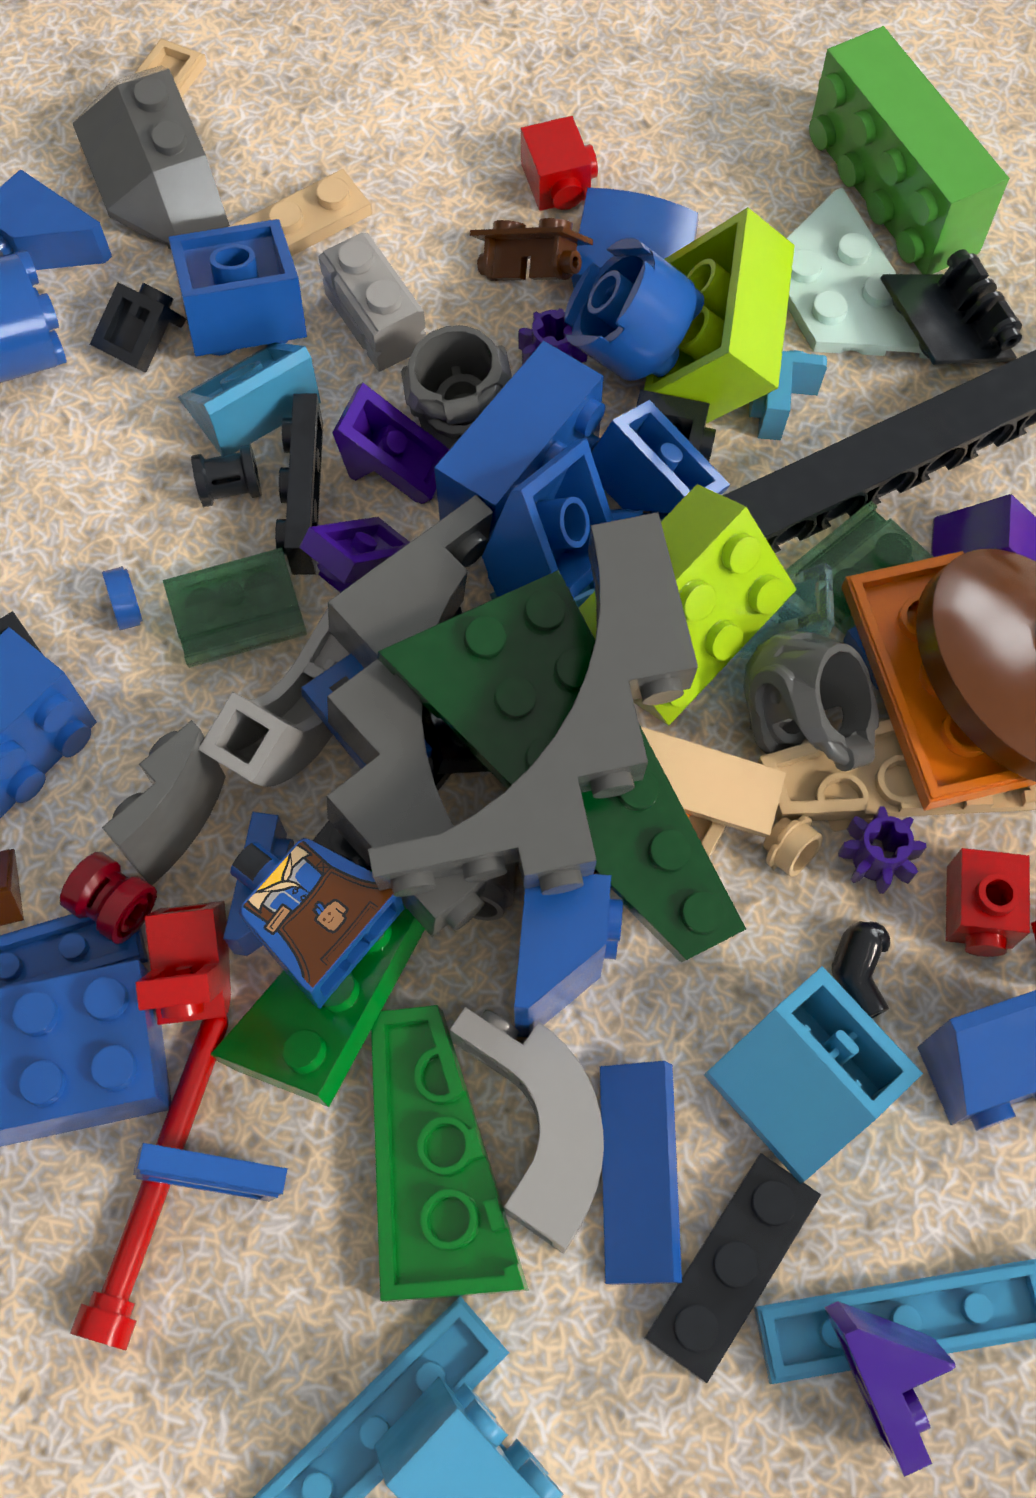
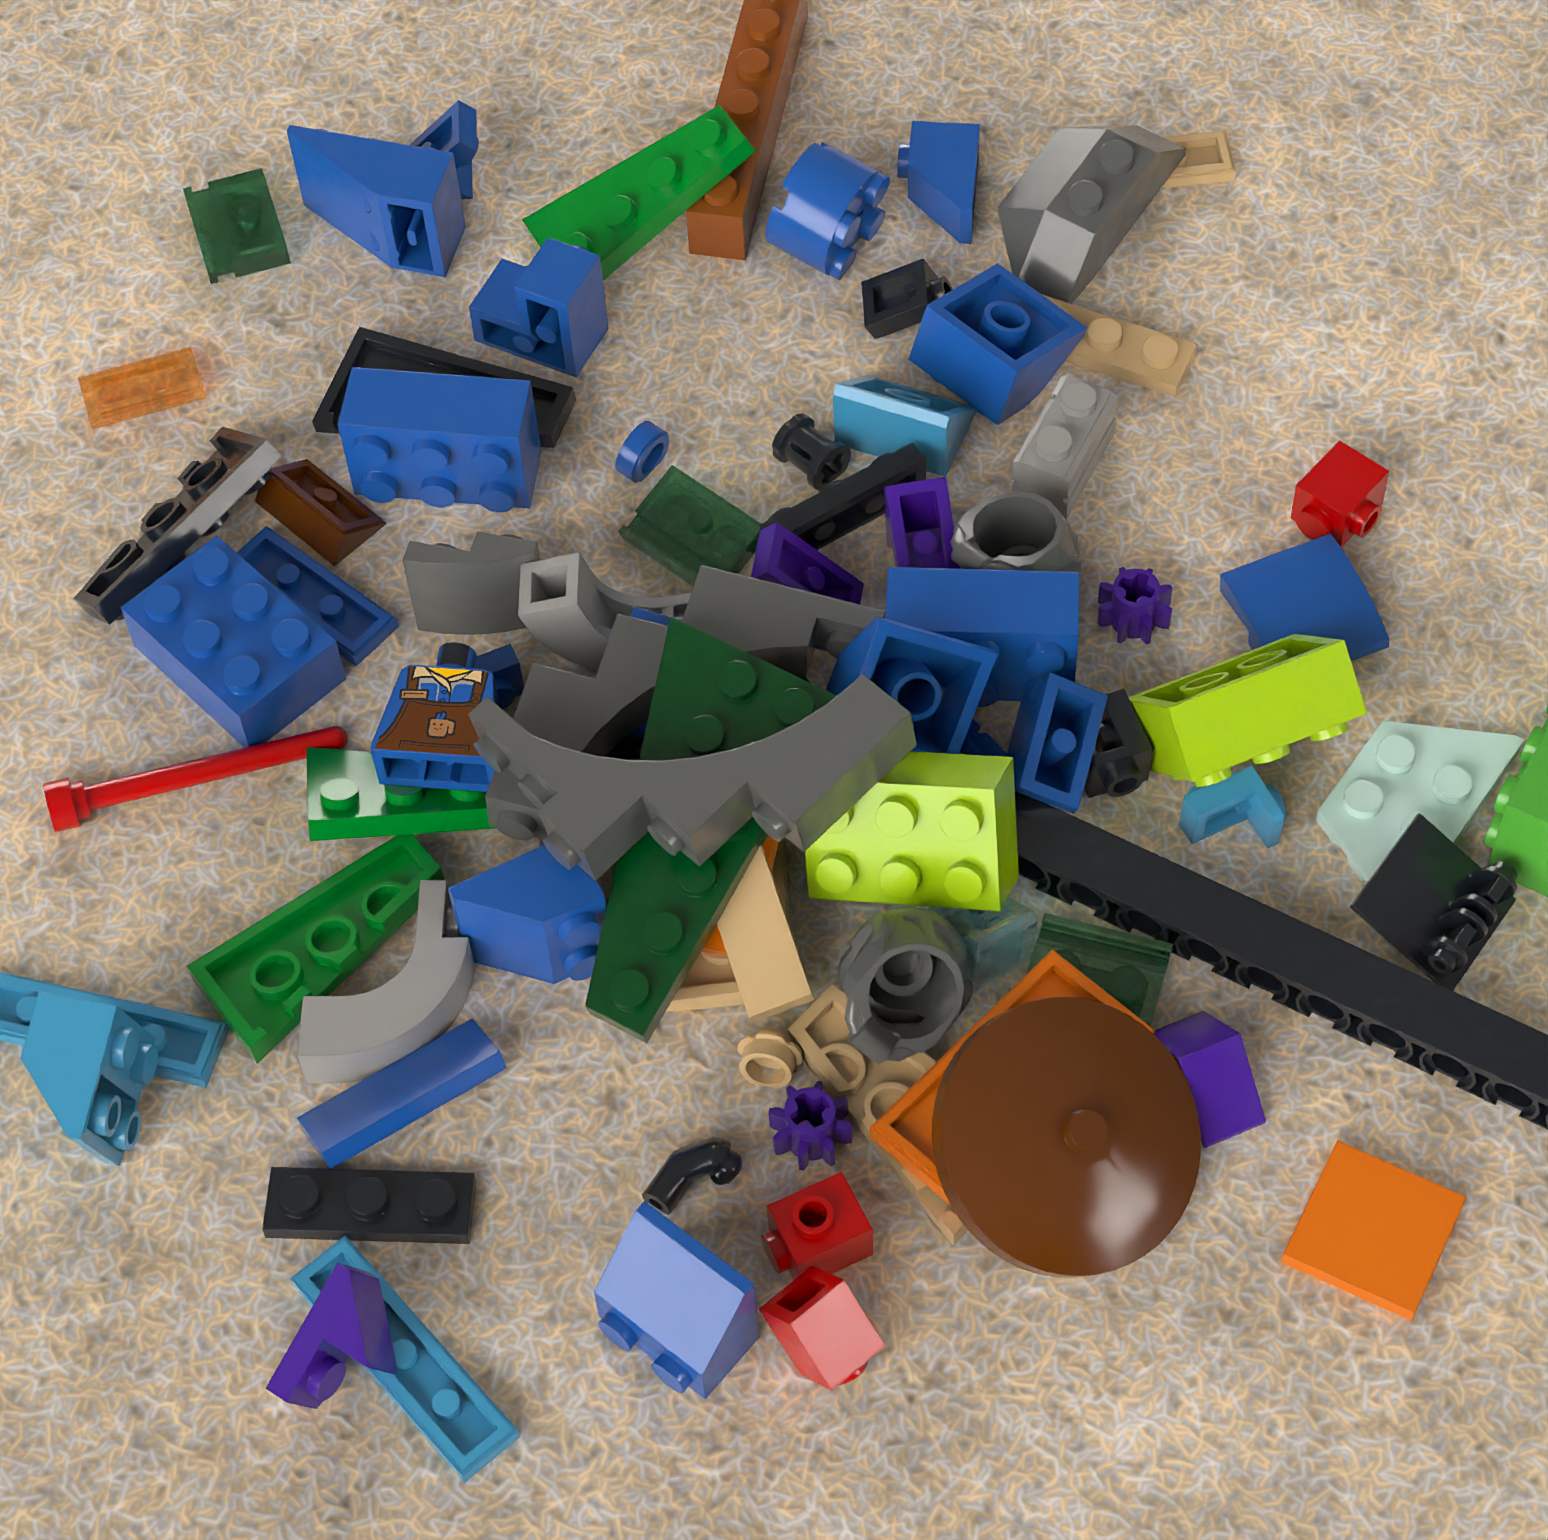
camera: 60 degrees right, 10 degrees down
dark red wheel [60,852,157,944] -> none
blue tile [133,1143,288,1202] -> none
red brick [135,901,231,1025] -> none
reddish brown hinge [470,218,593,281] -> none
blue brick [564,238,704,381] -> none
dark azure slope [704,966,923,1184] -> none

